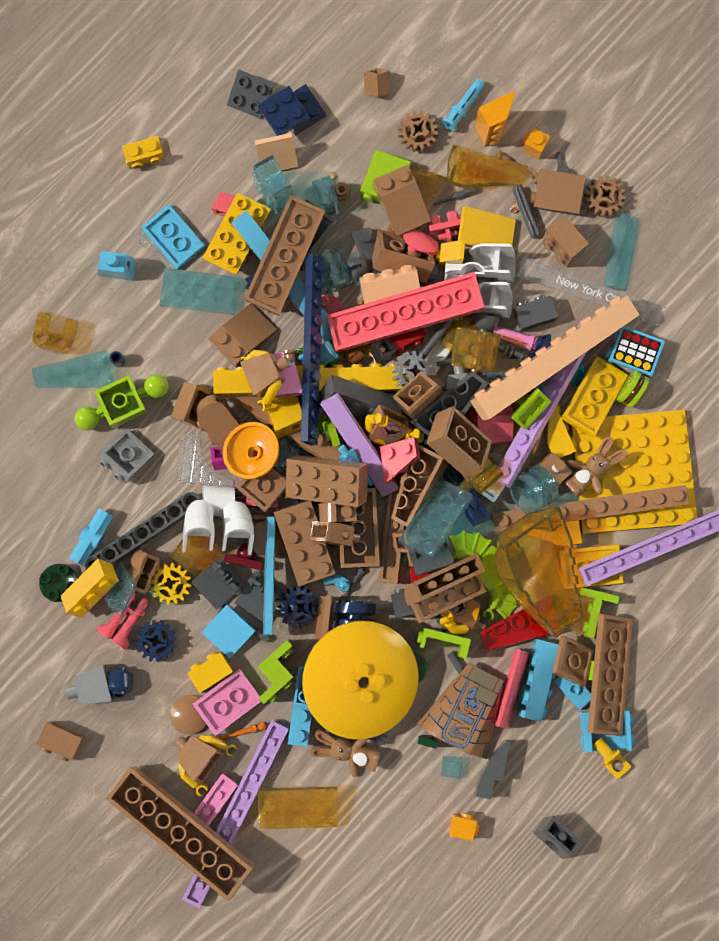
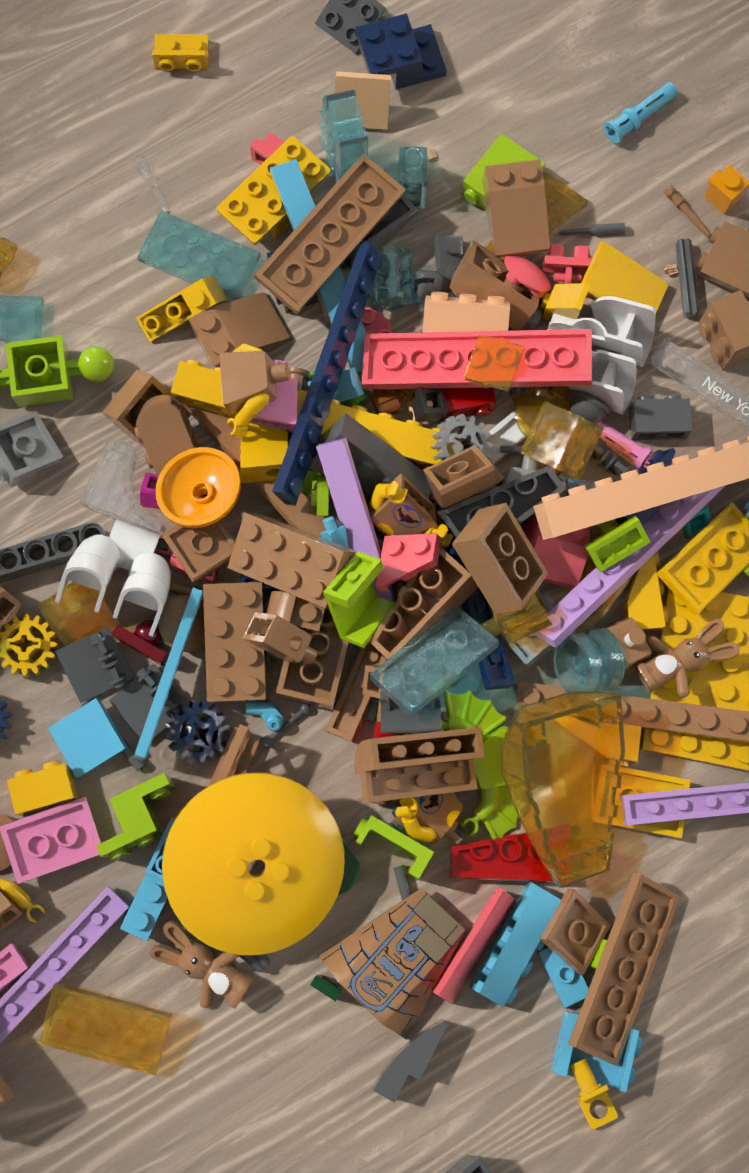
camera: 10 degrees right, 5 degrees down
medium azure torso [98,251,136,281] -> none
dark blue hinge [109,351,125,367] -> none
medium azure tile [141,204,206,271] -> none
orange piece [221,722,266,739] -> none
clear light blue tile [273,436,306,475] -> none
medium nougat plate [332,182,351,200] -> none
dark blue wheel [333,601,376,629] -> none
medium nougat panel [364,68,391,97] -> none
dark grey slope [391,588,415,618] -> none
medium nougat gear [398,111,438,152] -> none
dark grey bar [408,318,456,373] -> none
clear light blue tile [441,756,462,779] -> none
clear yellow wedge [447,144,528,189] -> none
light orange brick [449,813,479,841] -> none
light orange slope [475,91,515,146] -> none
lime bracket [577,587,619,638] -> none
none -> yellow slope [136,275,228,342]
none -> lime panel [323,551,395,648]
none -> piece [463,334,524,392]

